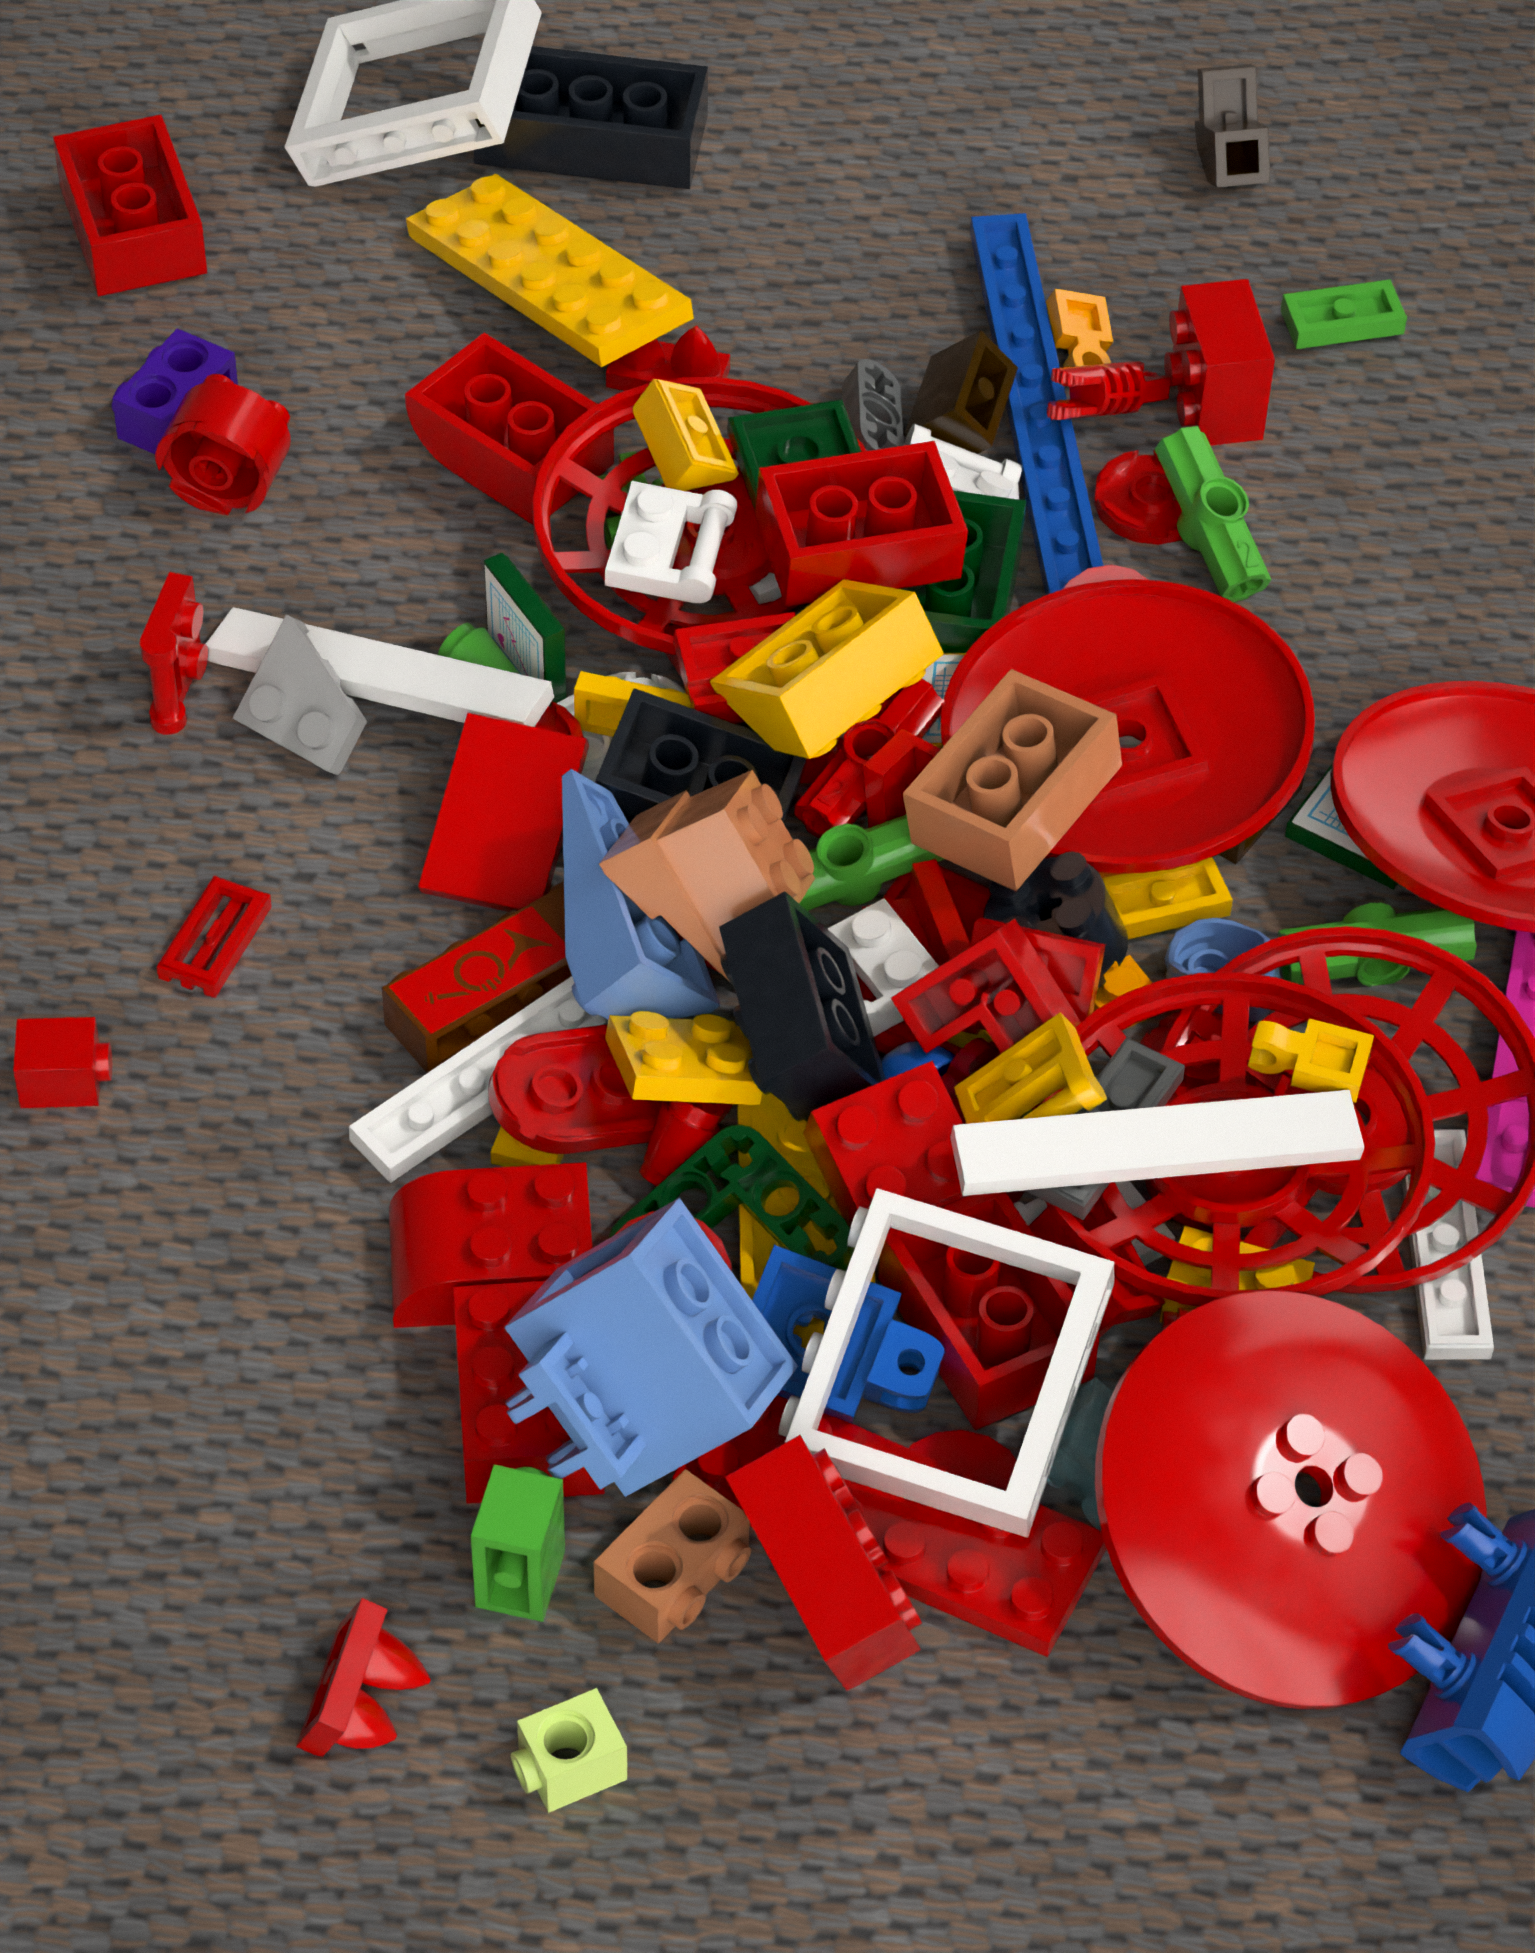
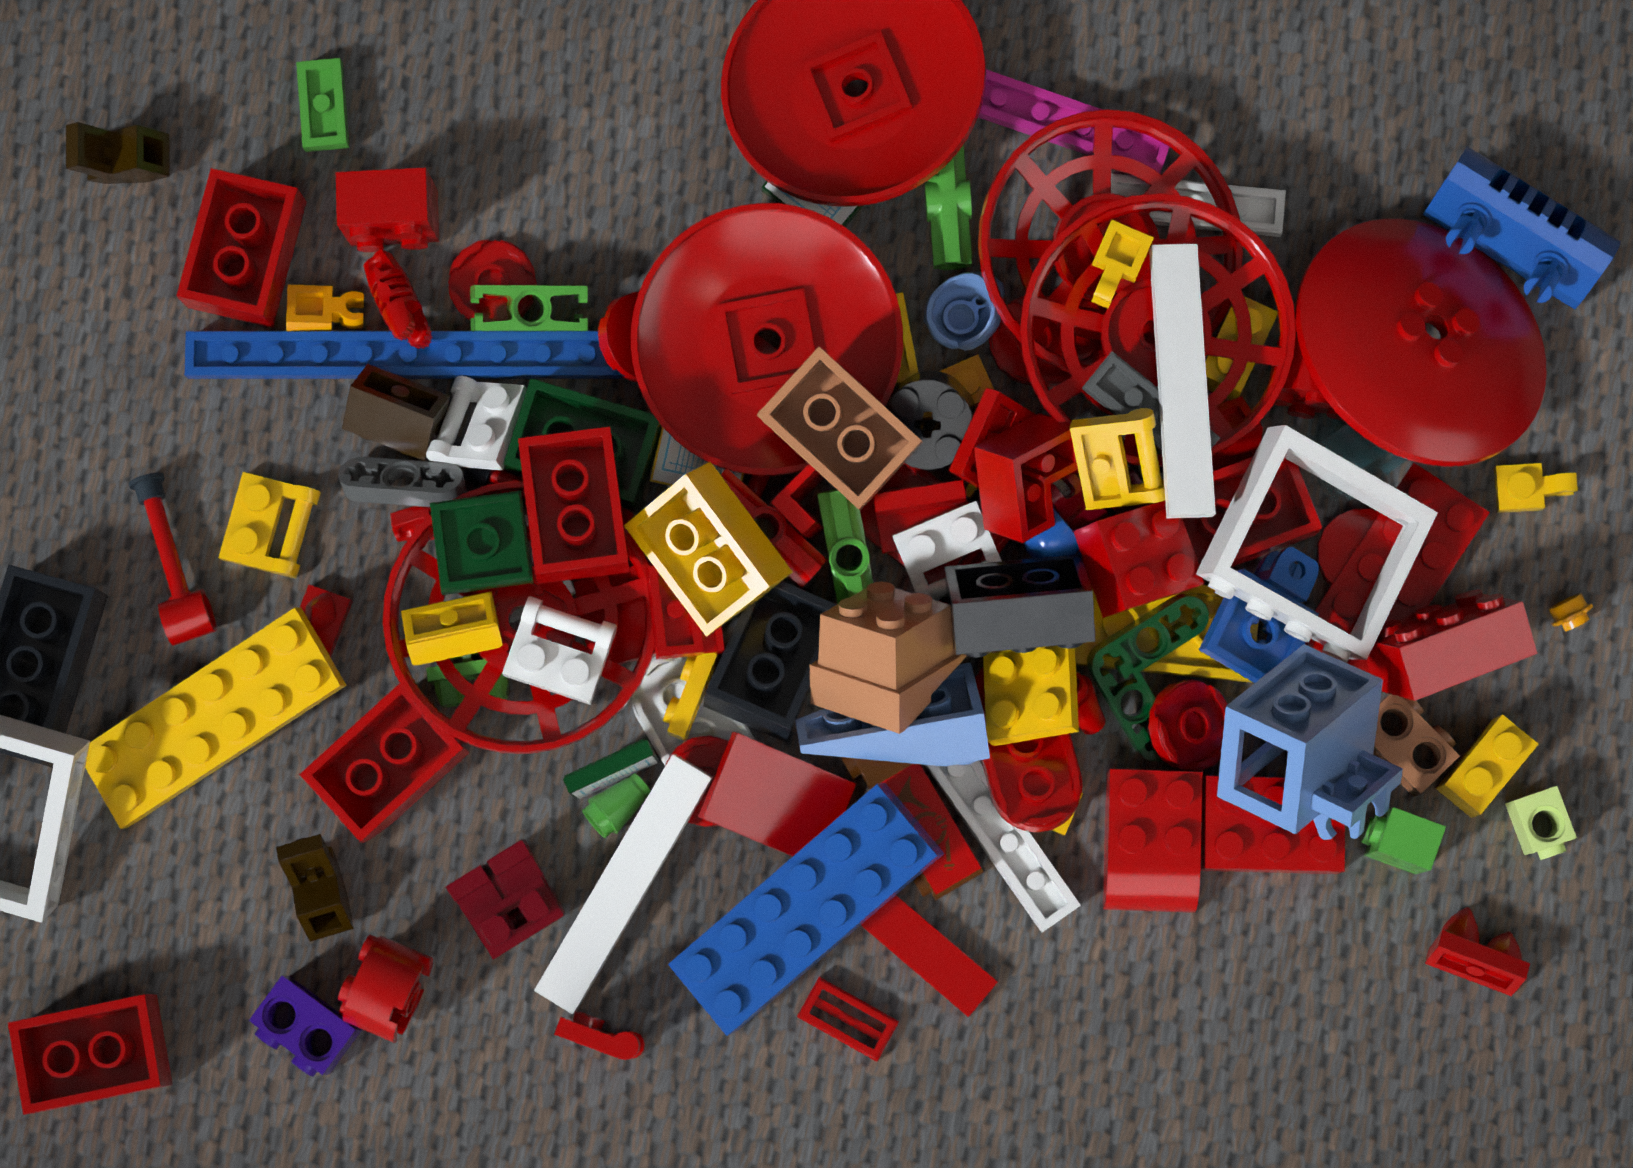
camera: 75 degrees left, 30 degrees up
red brick [13,1017,112,1108] -> none
light grey wing [232,614,367,775] -> none
bright green piece [1155,426,1272,602] -> none
none -> red piece [128,472,217,646]
none -> red brick [176,168,307,328]
none -> yellow plate [218,472,321,579]
none -> dark brown brick [276,834,354,942]
none -> dark red hips [445,839,565,960]
none -> bright green piece [470,285,588,331]
none -> blue brick [668,783,944,1036]
none -> red tile [861,895,998,1017]
none -> yellow brick [1435,714,1538,818]
none -> yellow plate [1494,463,1578,513]
none -> light orange plate [1548,593,1593,632]

